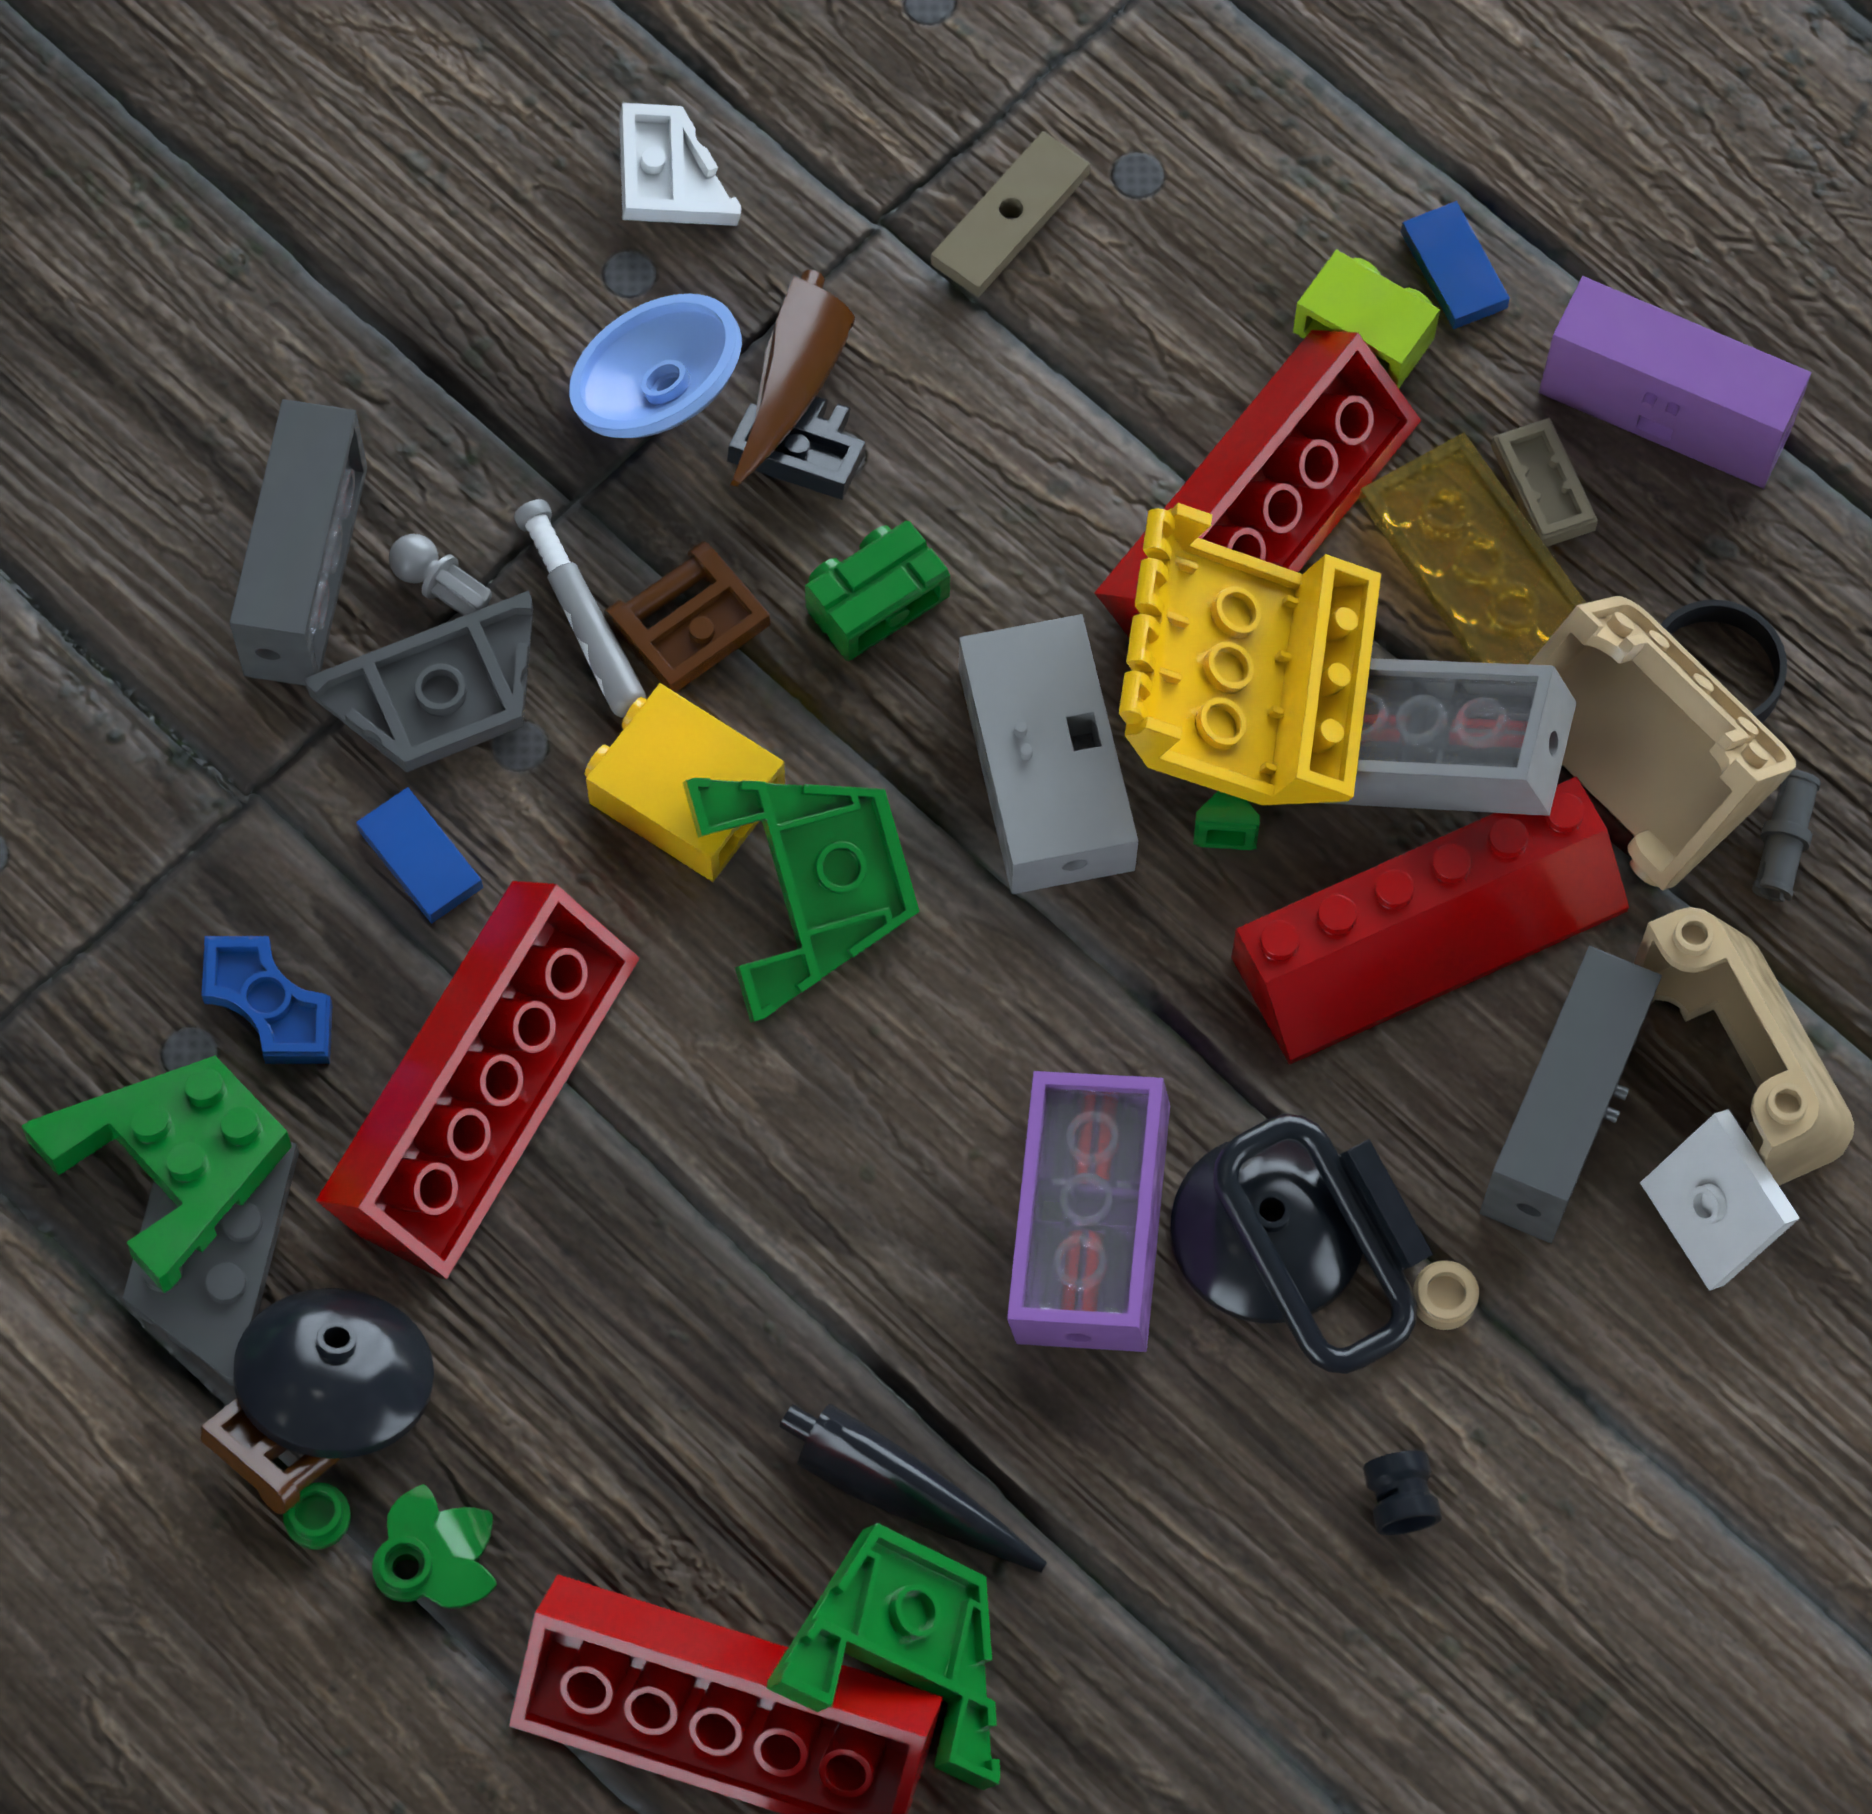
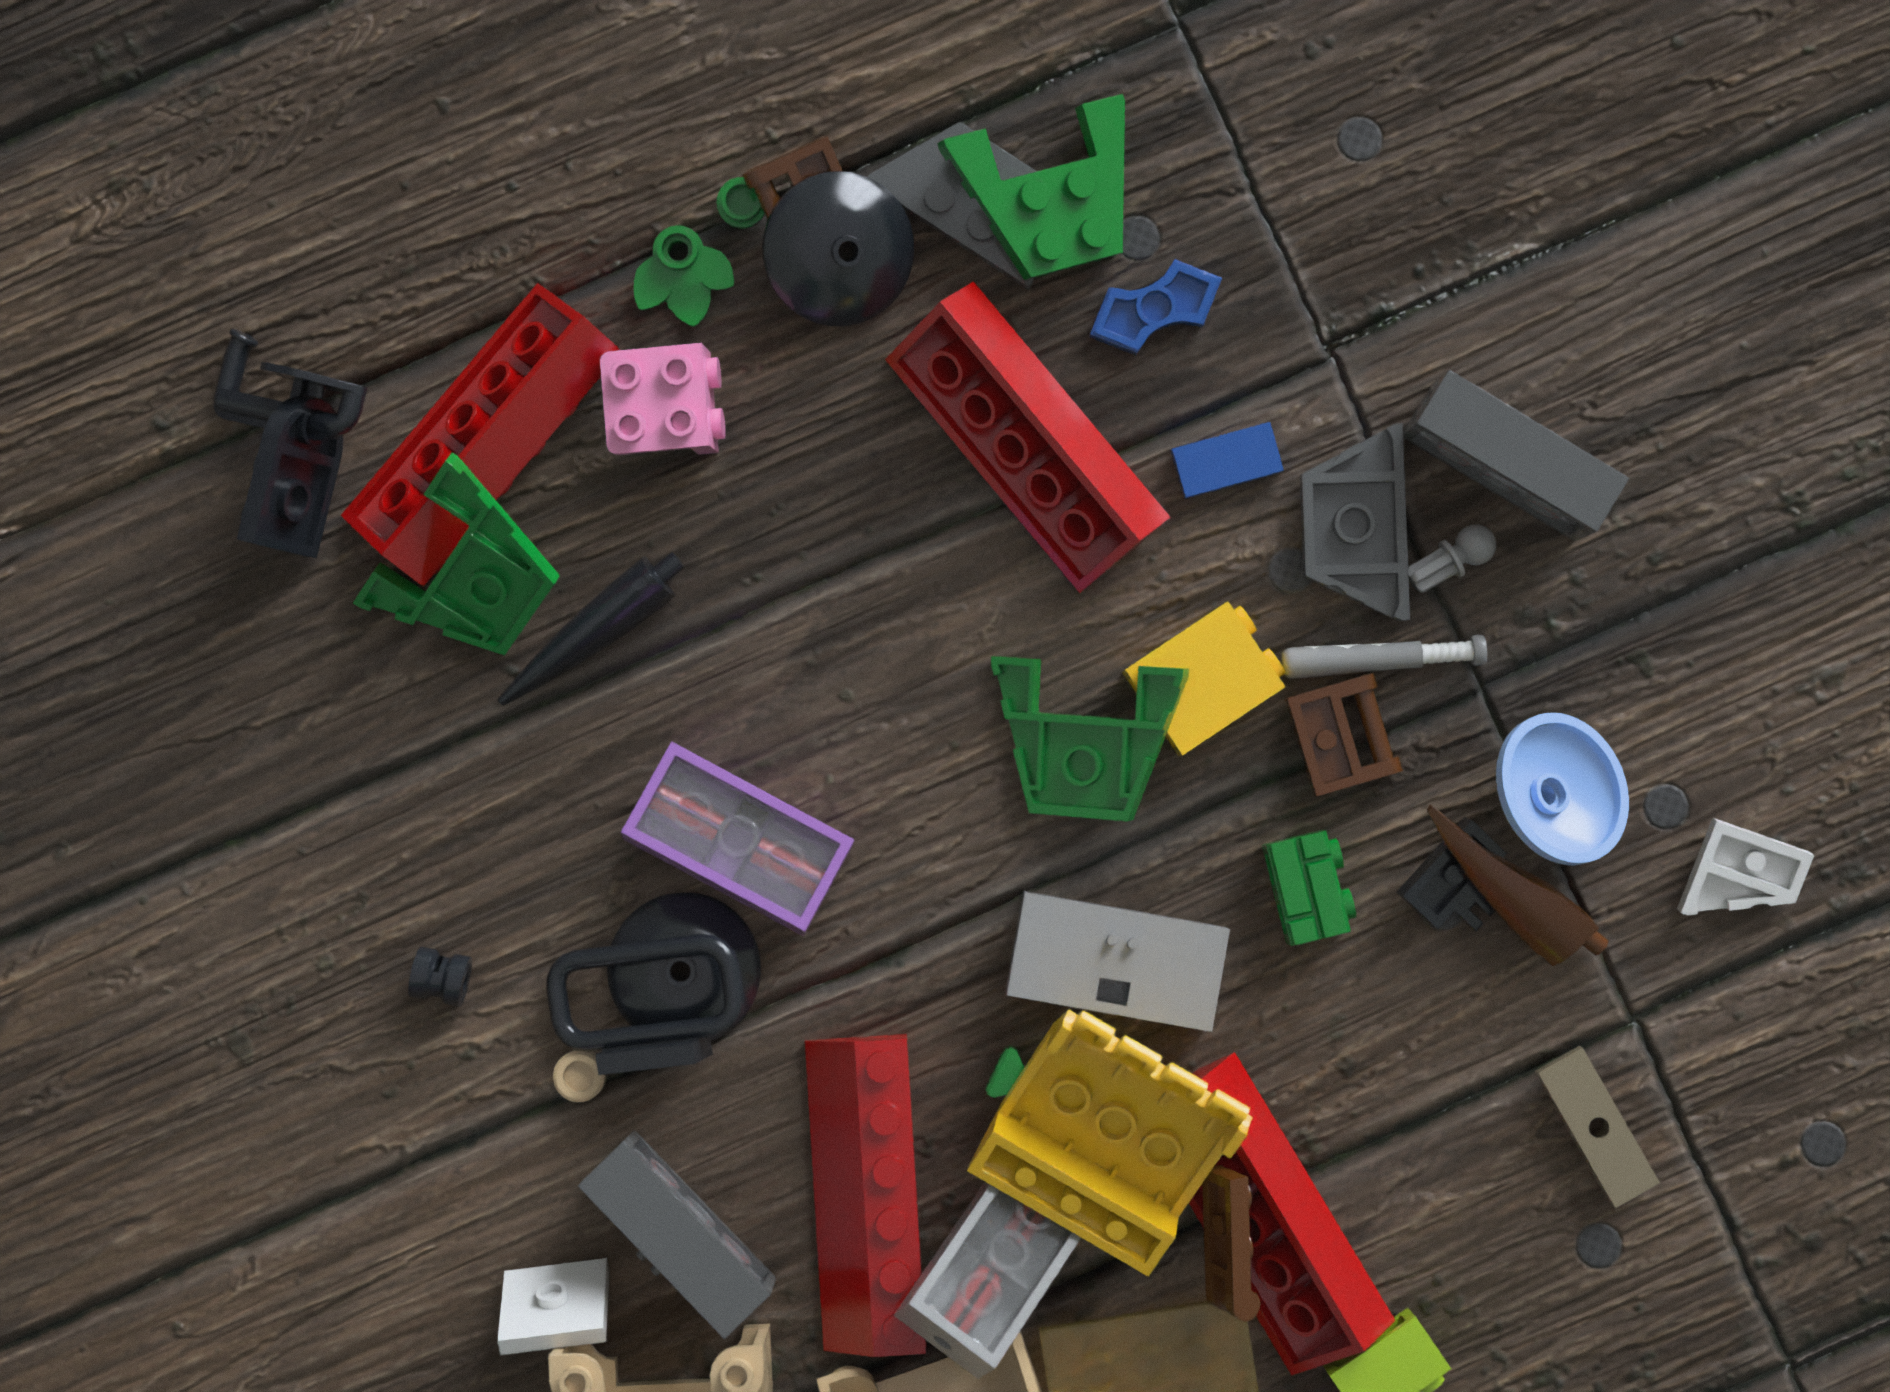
camera: 110 degrees right, 20 degrees up
none -> bright pink bracket [600,343,726,455]
none -> reddish brown plate [1202,1165,1260,1321]

